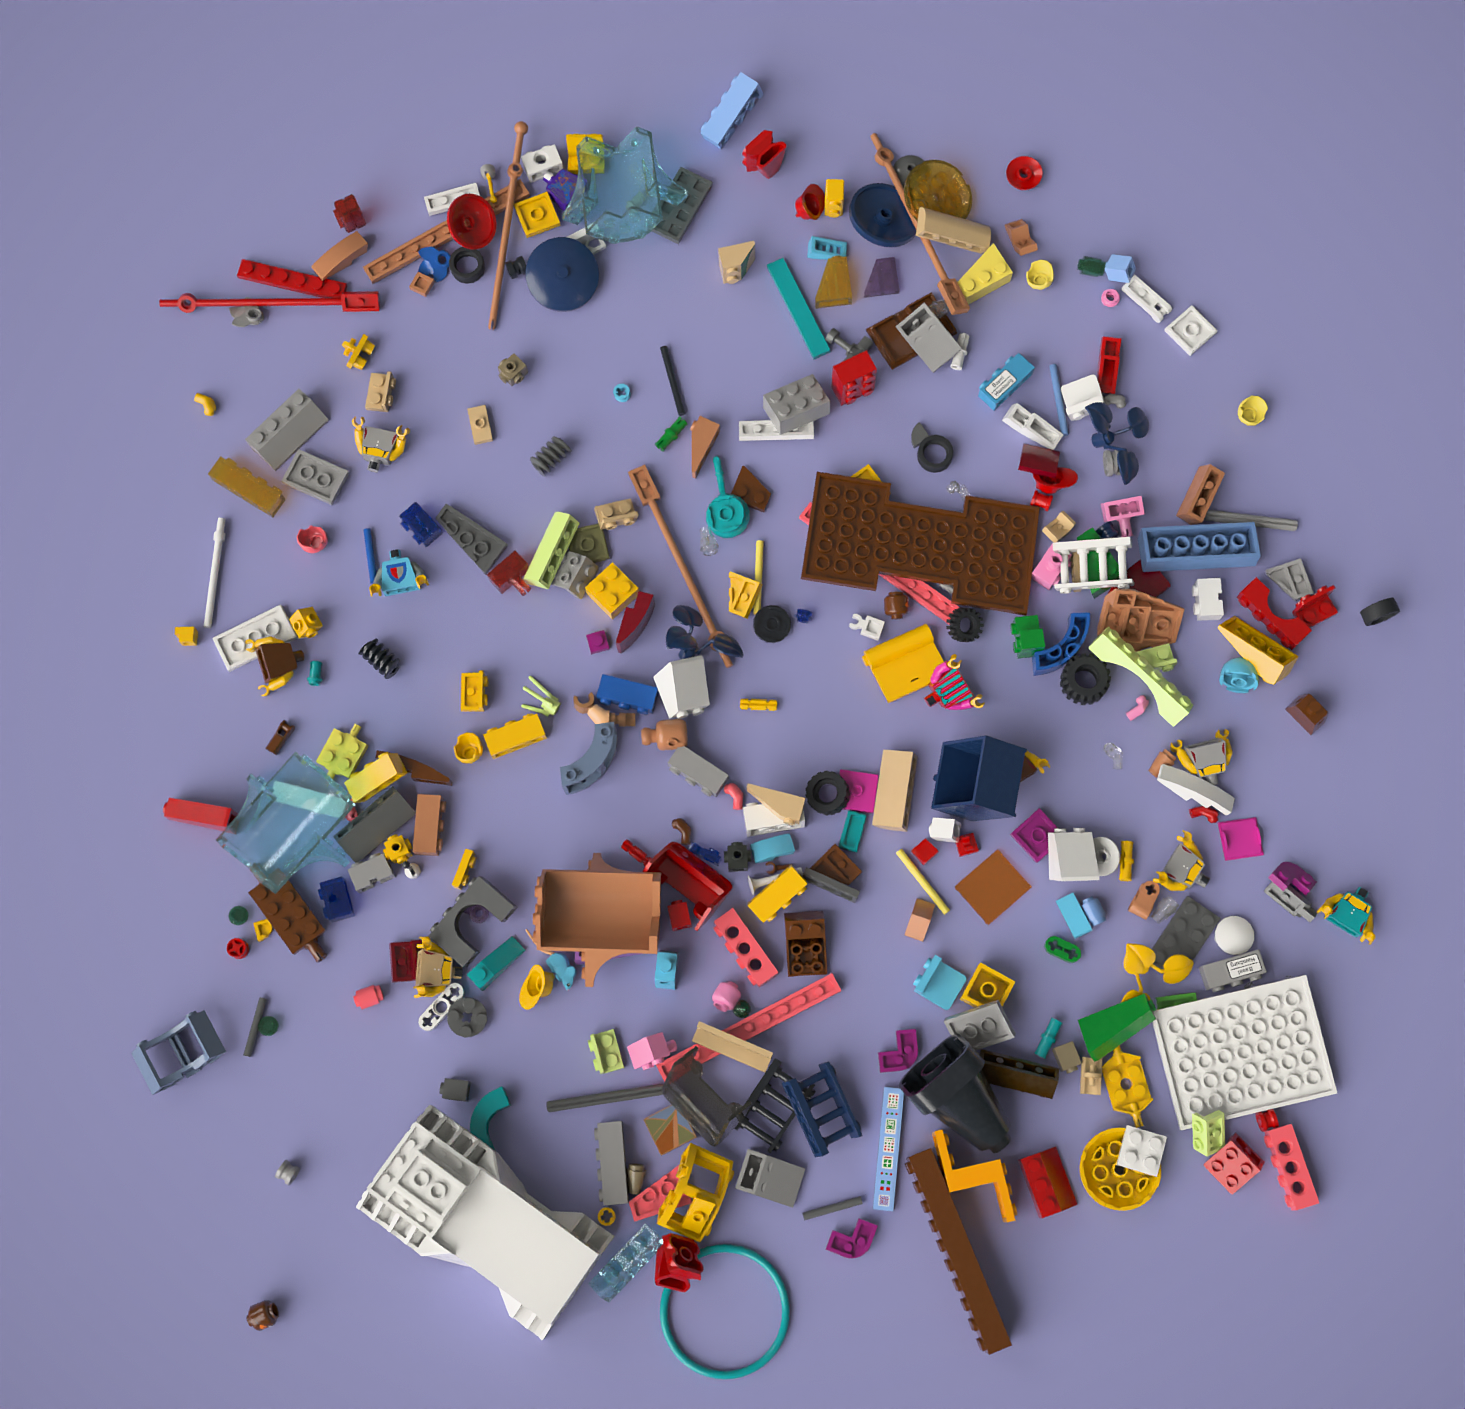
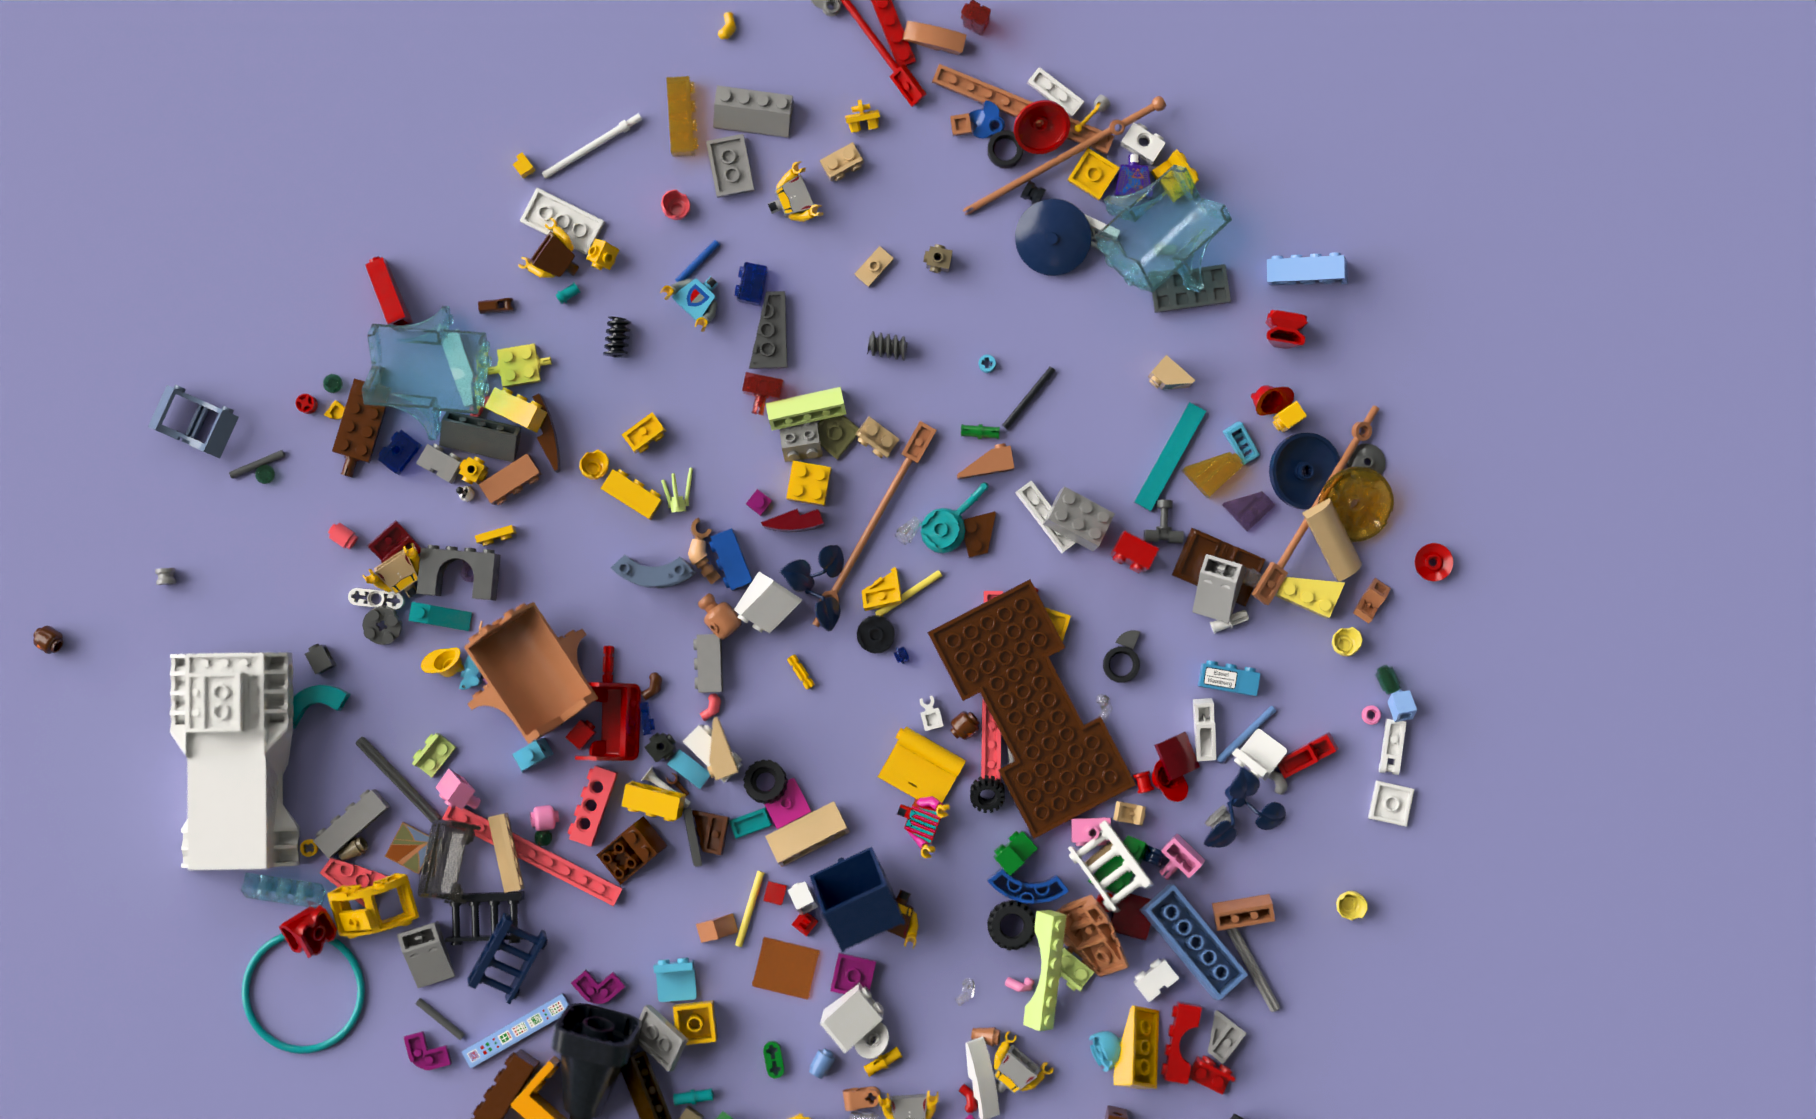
camera: 55 degrees right, 10 degrees up
medium azure slope [1056,893,1092,939] -> none

